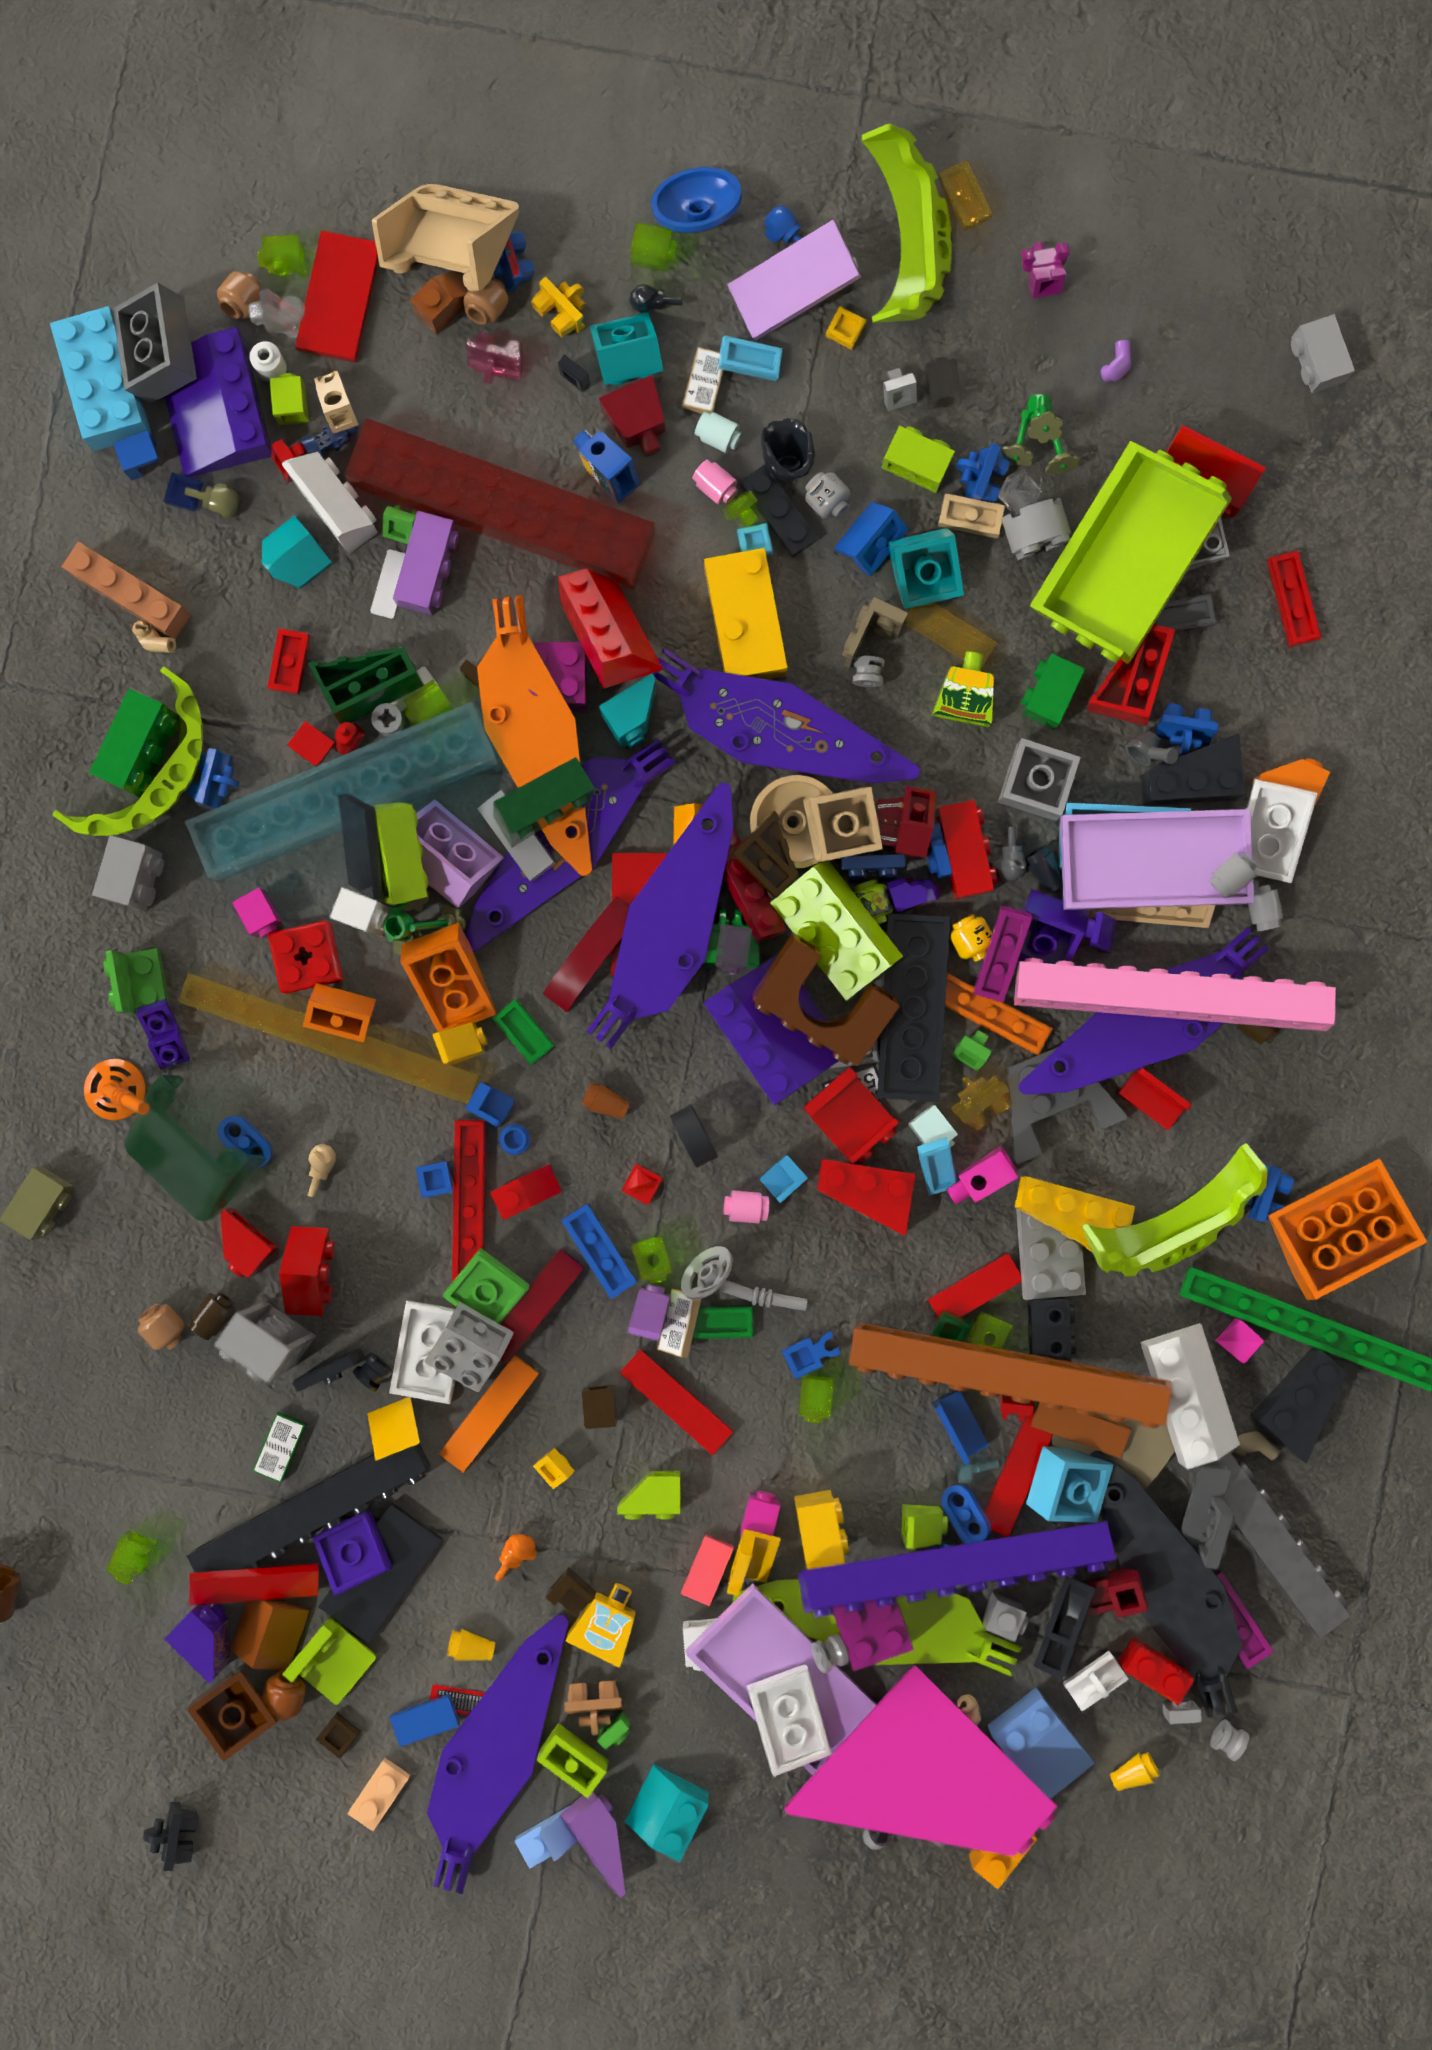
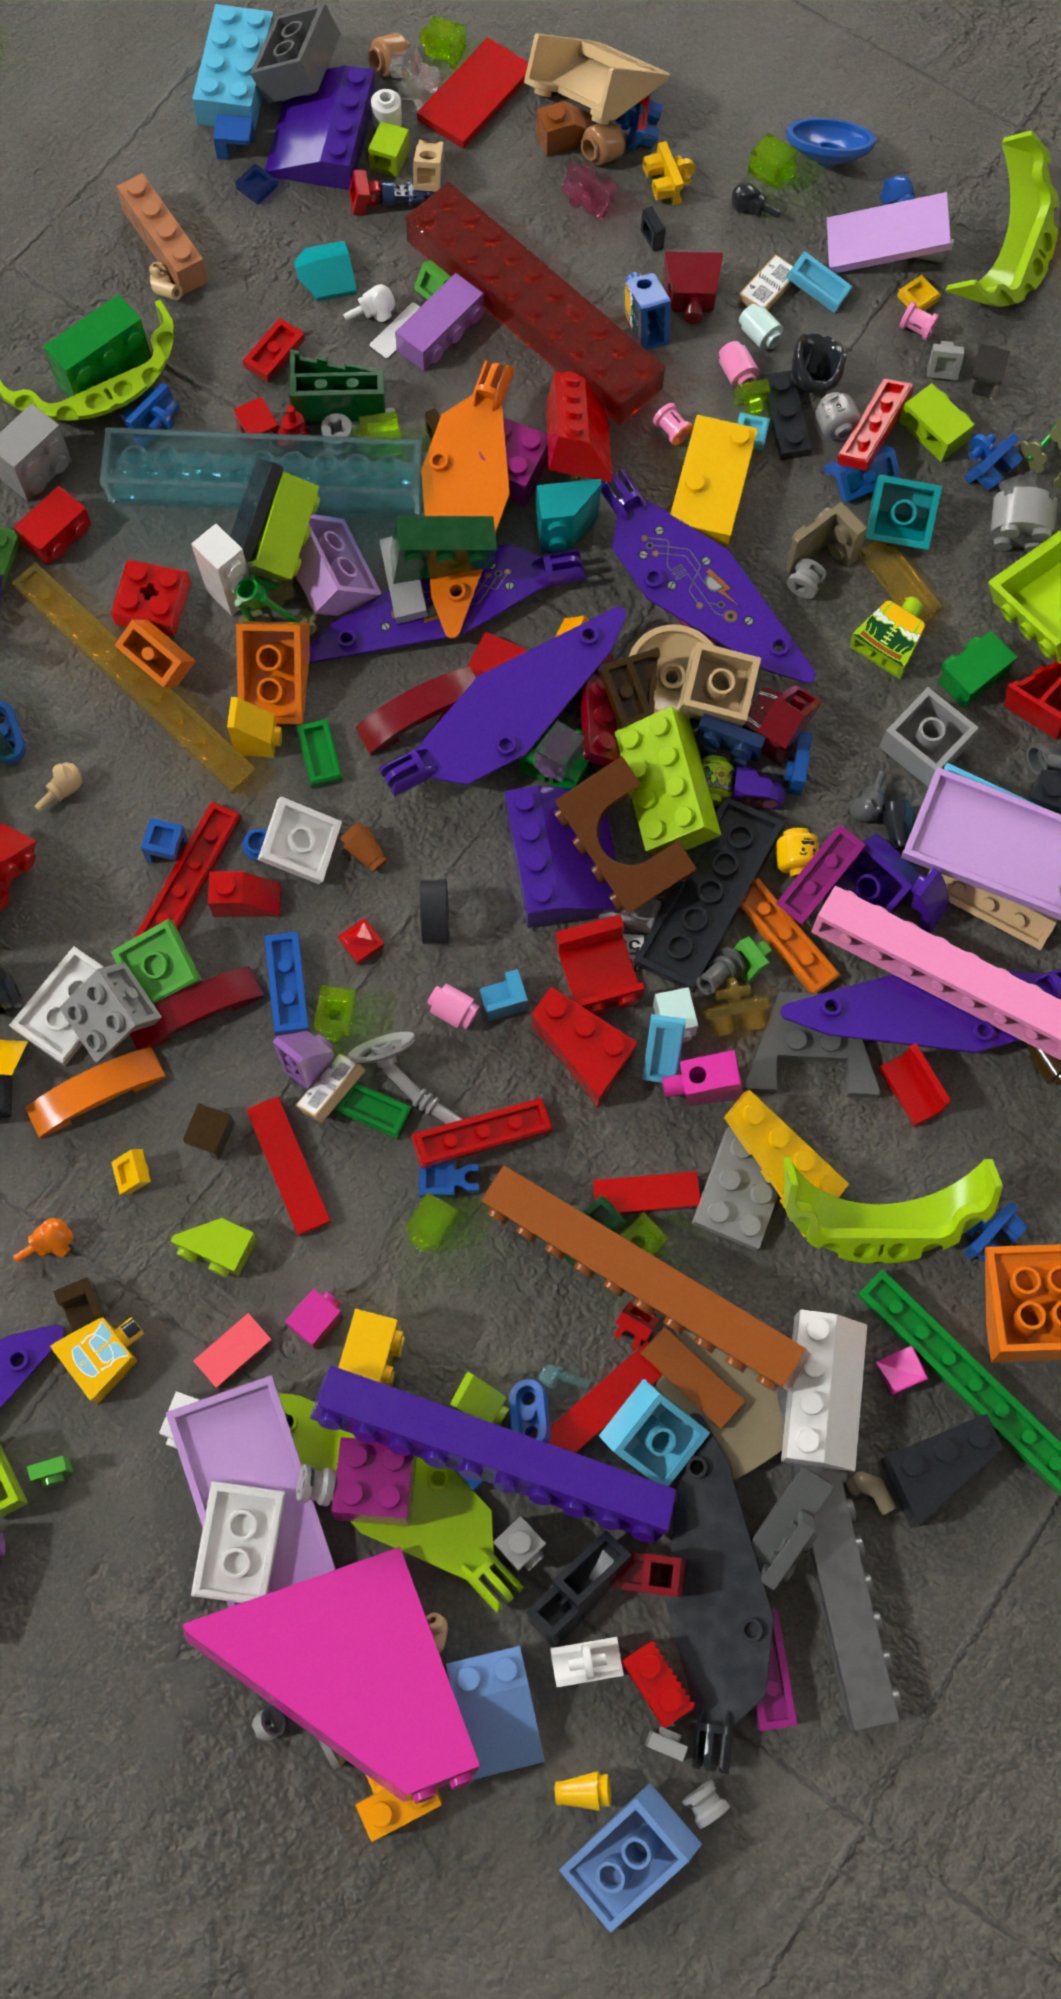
camera: 20 degrees right, 15 degrees down
olive piece [185,483,240,518] -> none
dark pink brick [232,888,283,939] -> none
white slope [282,452,378,554] -> none
blue panel [465,1082,515,1127] -> none
medium nougat hips [564,1681,624,1736] -> none
teal slope [590,312,664,385] -> none
teal slope [625,1763,709,1862] -> none
yellow panel [727,1529,780,1596] -> none
blue panel [932,1390,989,1464] -> none
red brick [935,800,997,901] -> none
tan plate [938,493,1005,538] -> none
black brick [1027,1297,1076,1362] -> none
none -> red brick [13,486,92,566]
none -> white plate [258,796,342,884]
none -> white piece [343,284,396,322]
none -> red tile [411,1097,553,1169]
none -> medium blue slope [559,1783,702,1933]
none -> bright pink bush [653,403,694,445]
none -> dark grey pin [696,947,745,995]
none -> tile [837,379,913,471]
none -> bright pink bush [899,302,939,341]

